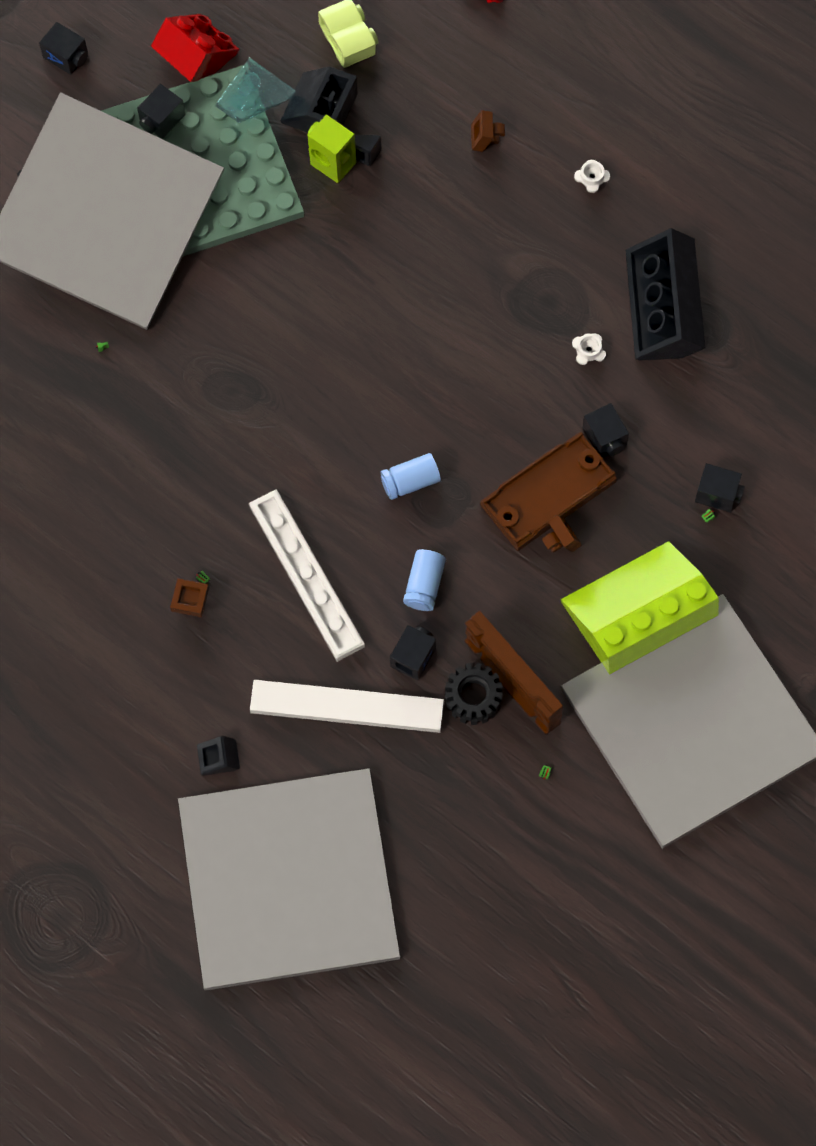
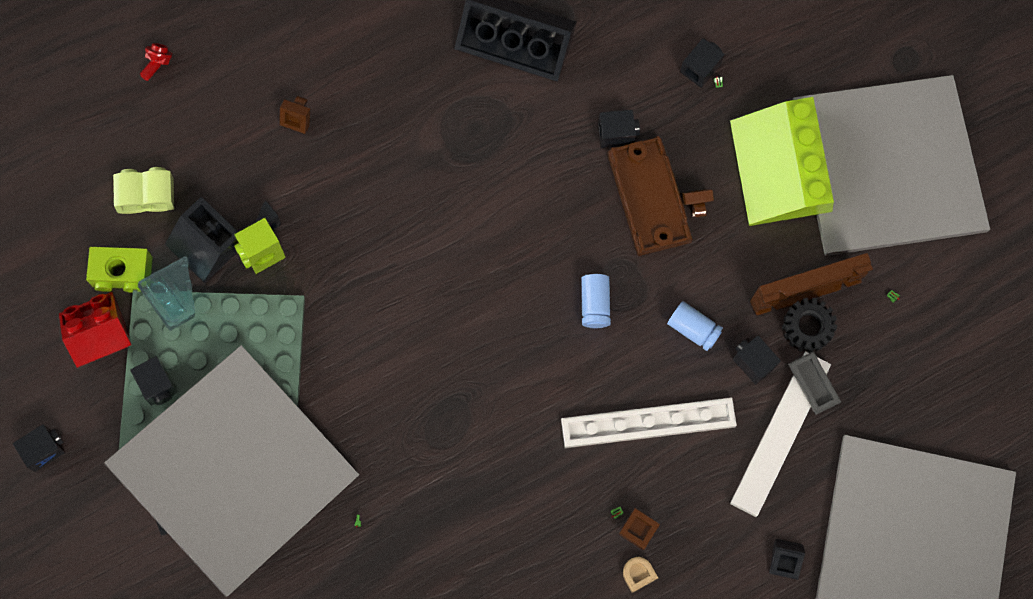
camera: 75 degrees left, 5 degrees up
white plate [572,333,606,365] -> none
white plate [574,160,610,193] -> none
none -> lime brick [86,247,152,293]
none -> tan tile [623,557,658,593]
none -> dark grey tile [788,351,841,415]

